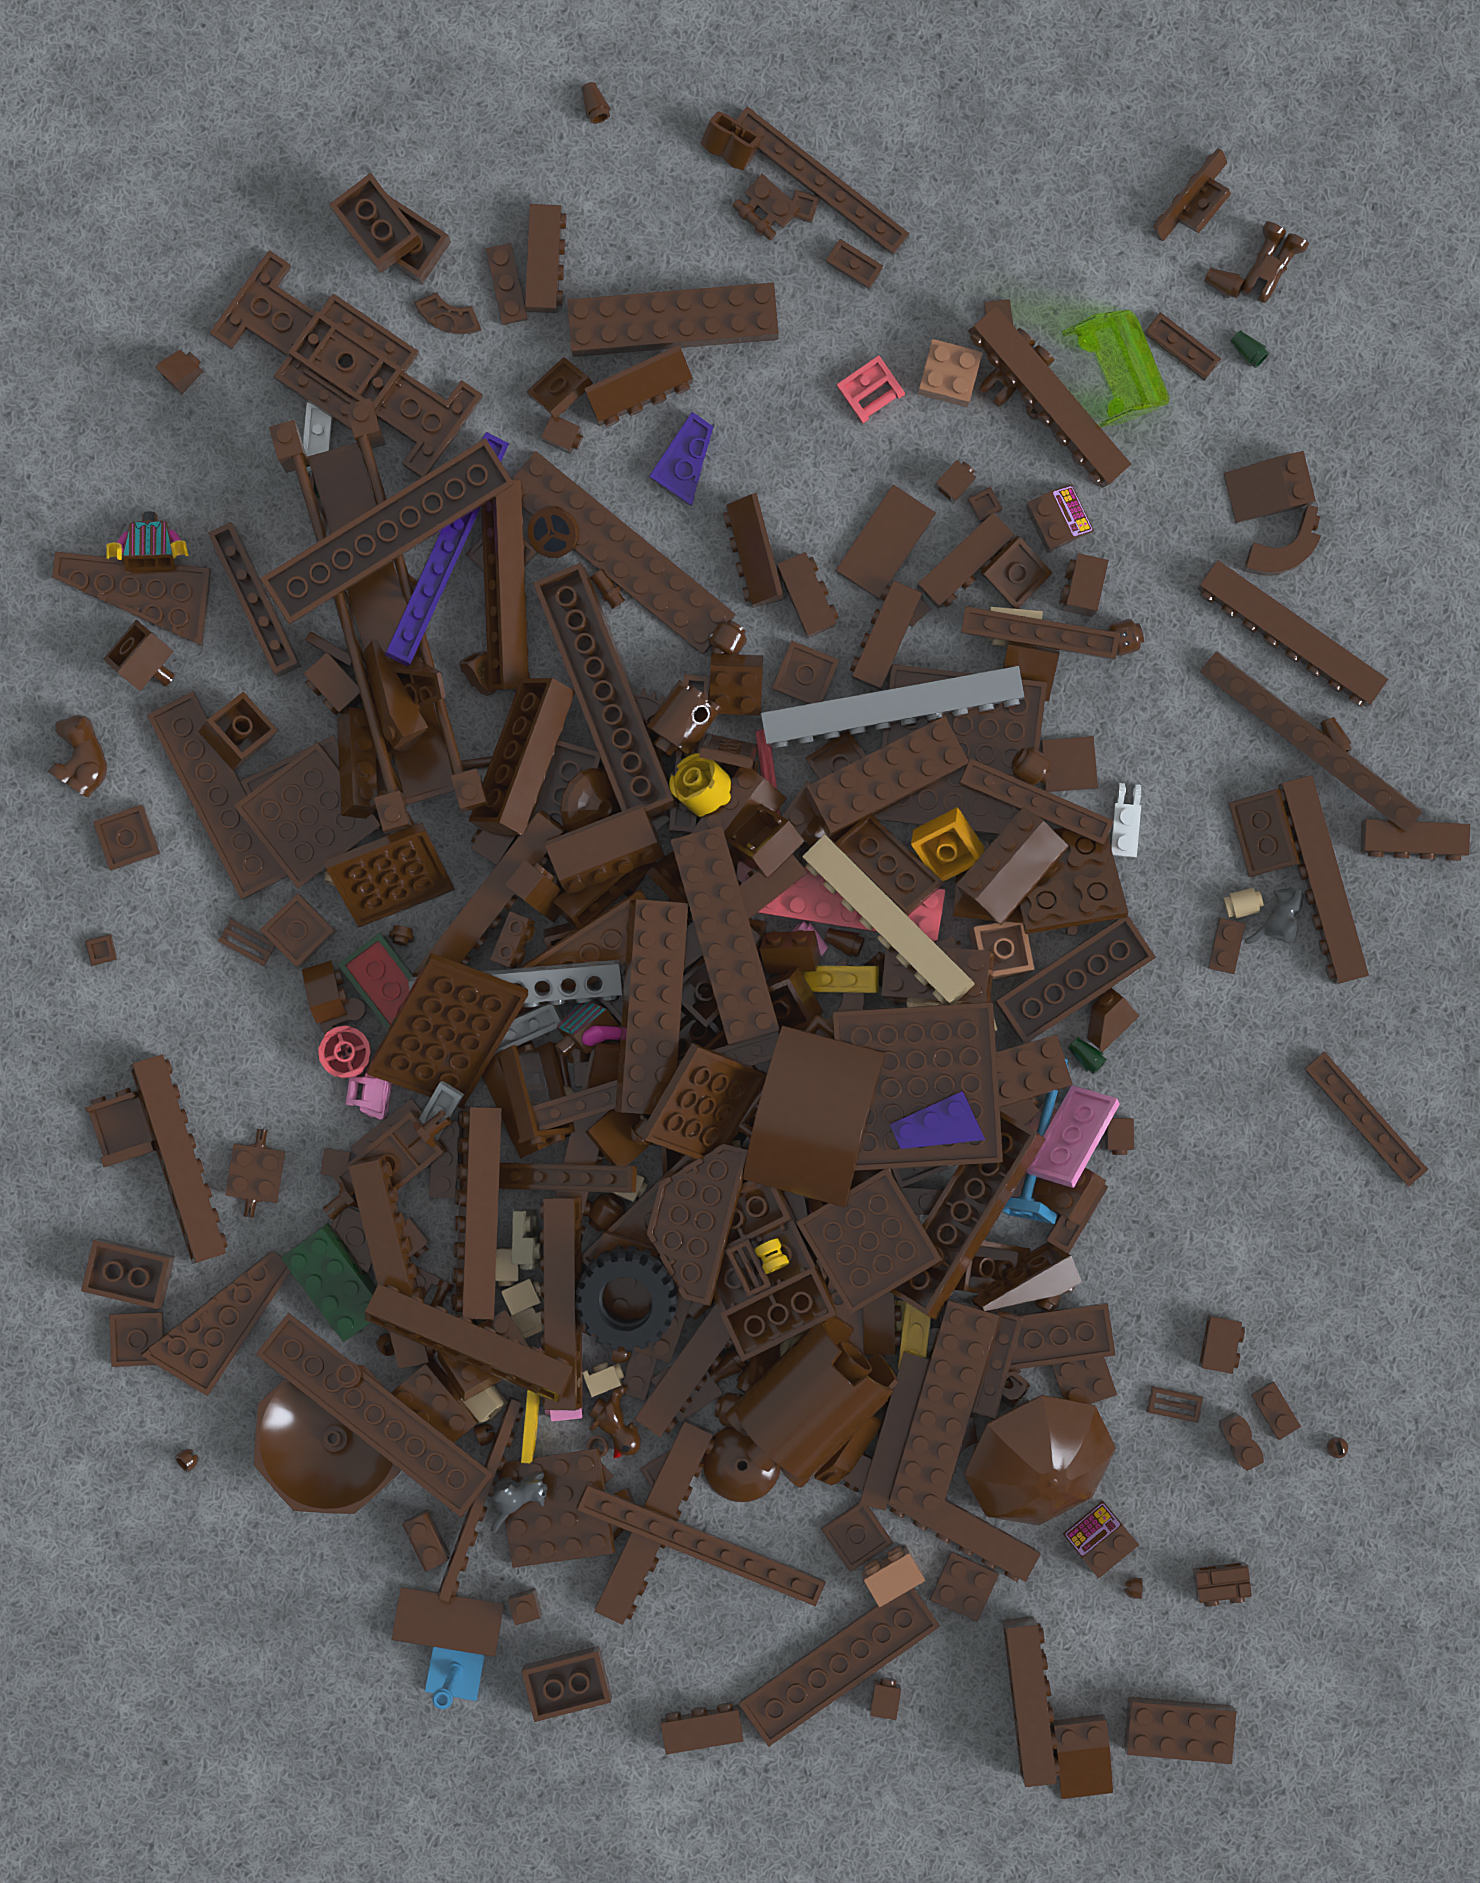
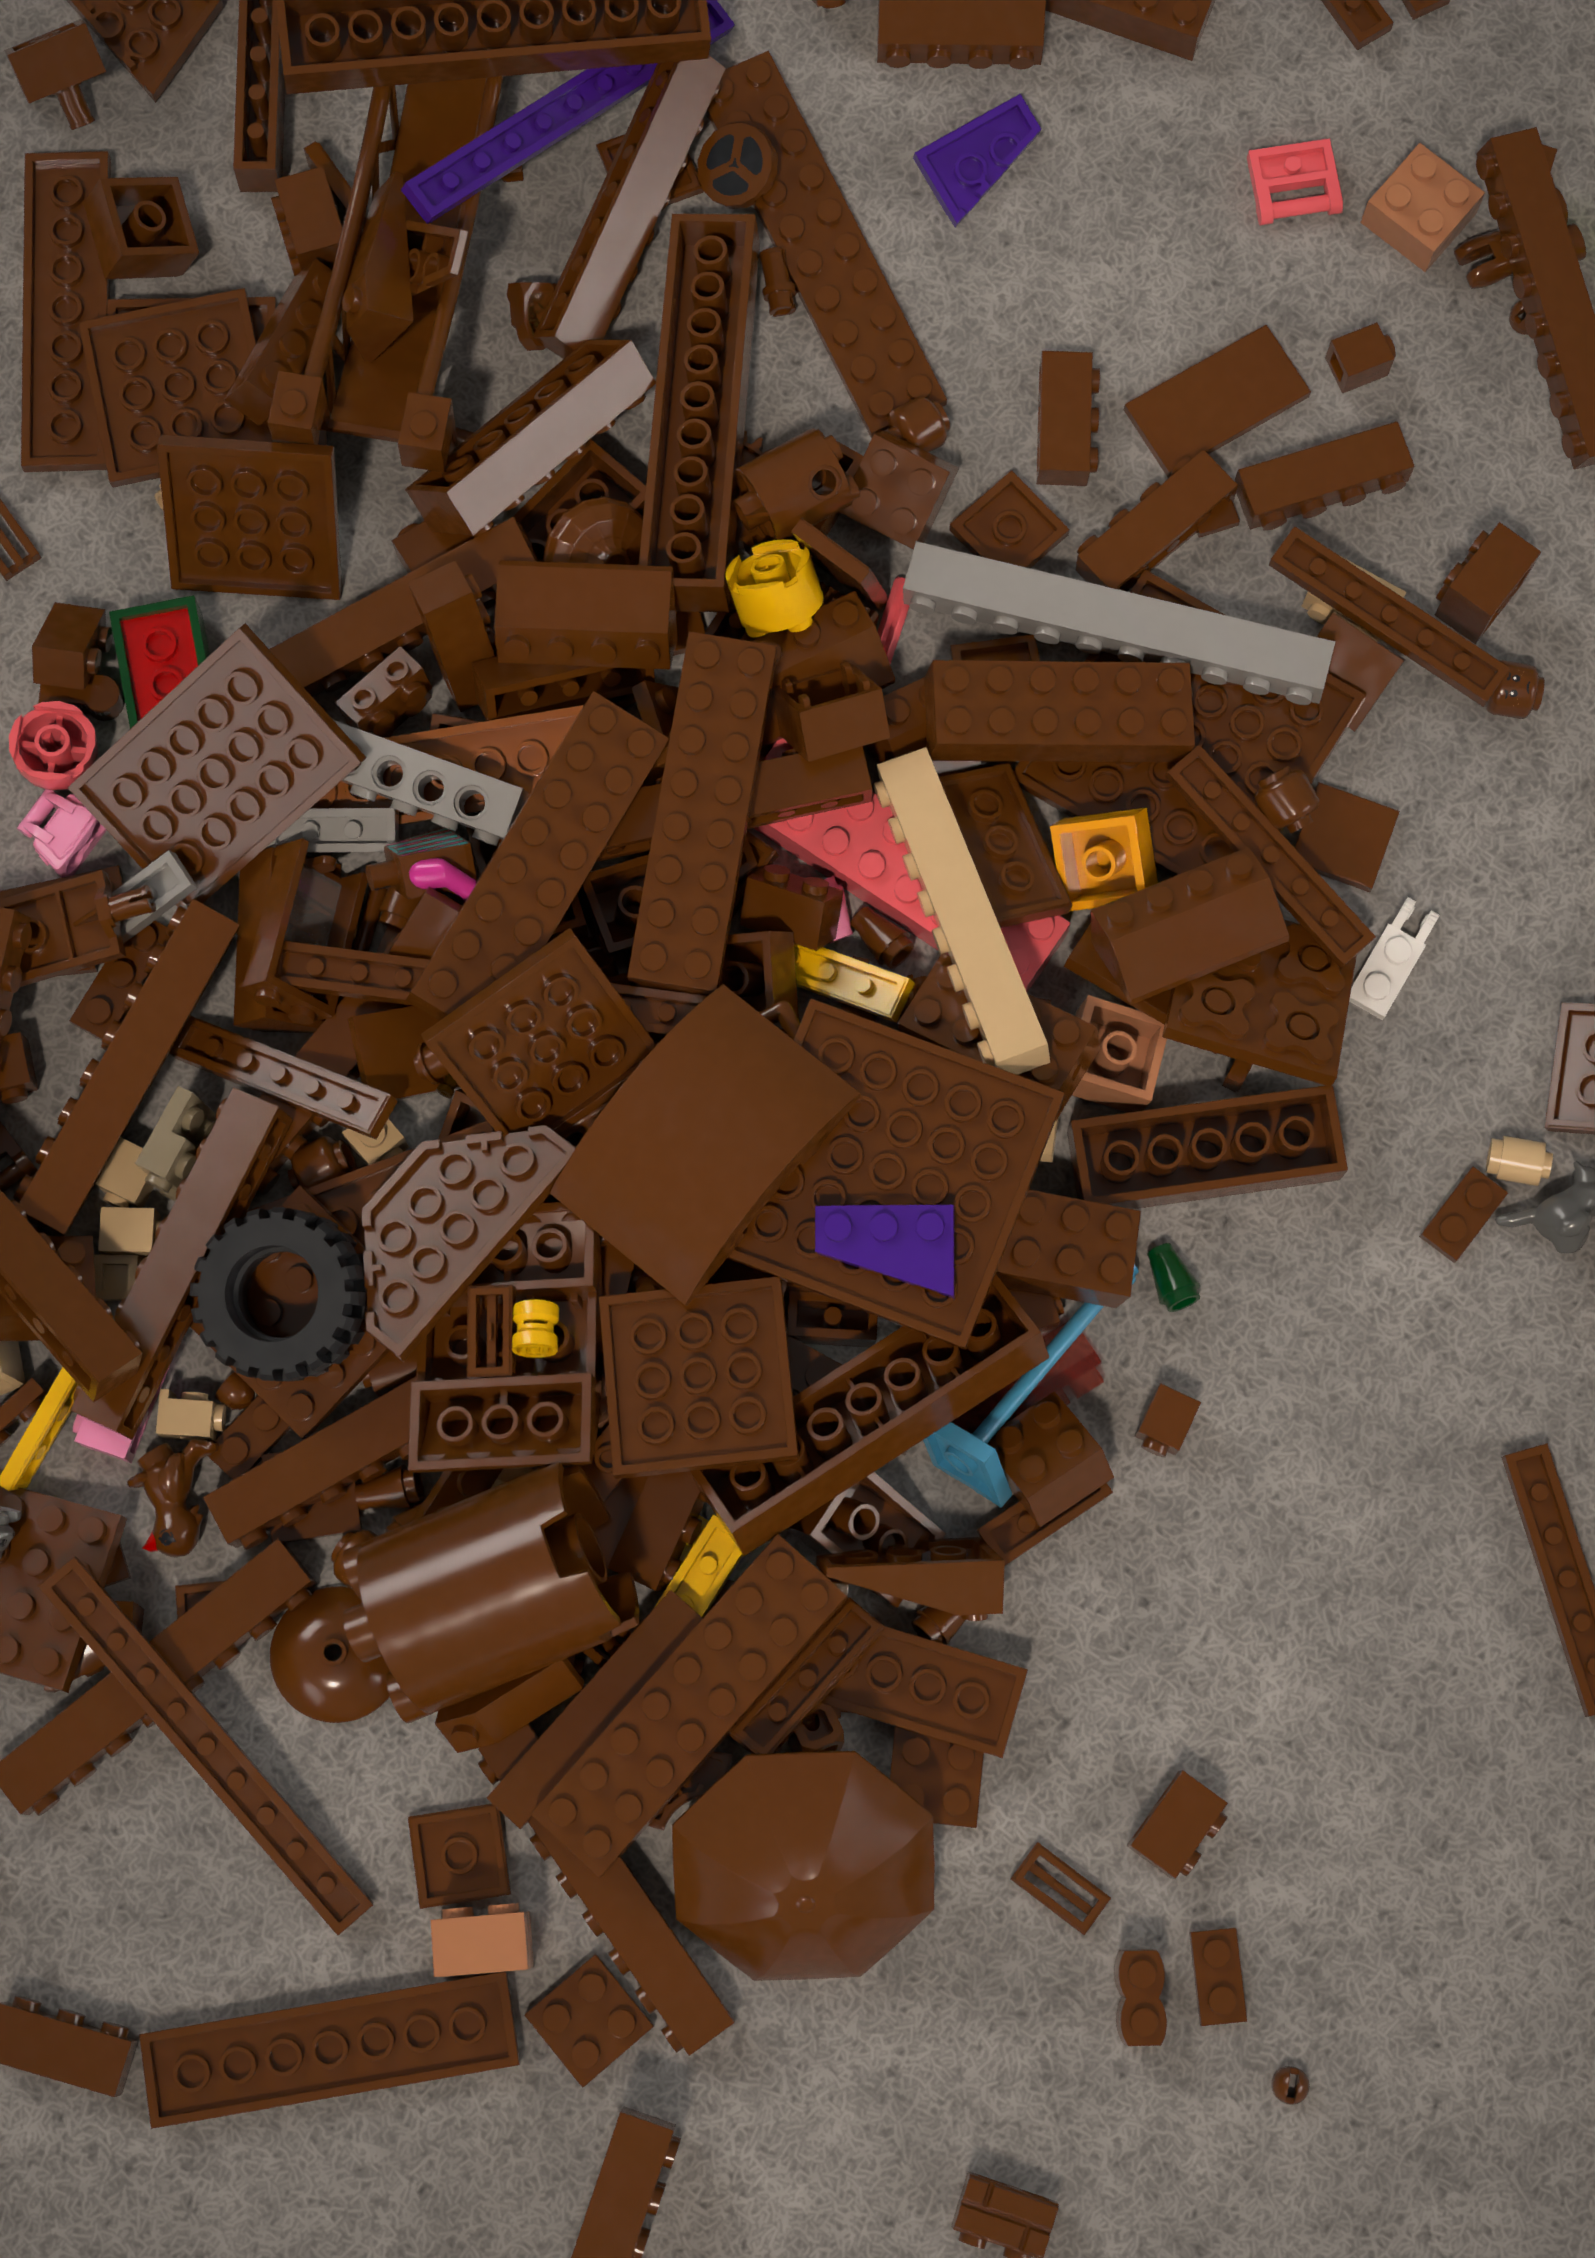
camera: 25 degrees right, 10 degrees down
reddish brown container [260,893,337,968] -> none
reddish brown plate [388,925,415,946] -> none
reddish brown brick [541,415,583,454] -> none
reddish brown hinge [586,1436,609,1457] -> none
reddish brown slope [723,493,783,608] -> none
reddish brown brick [869,1677,901,1720] -> none
reddish brown tile [967,486,1002,522] -> none
reddish brown plate [980,536,1053,609] -> none
reddish brown slope [1025,485,1094,553] -> none
bright pink plate [1027,1085,1120,1188] -> none
reddish brown slope [1062,1500,1139,1578] -> none
reddish brown slope [1087,987,1139,1052] -> none
reddish brown hinge [1124,1577,1143,1599] -> none

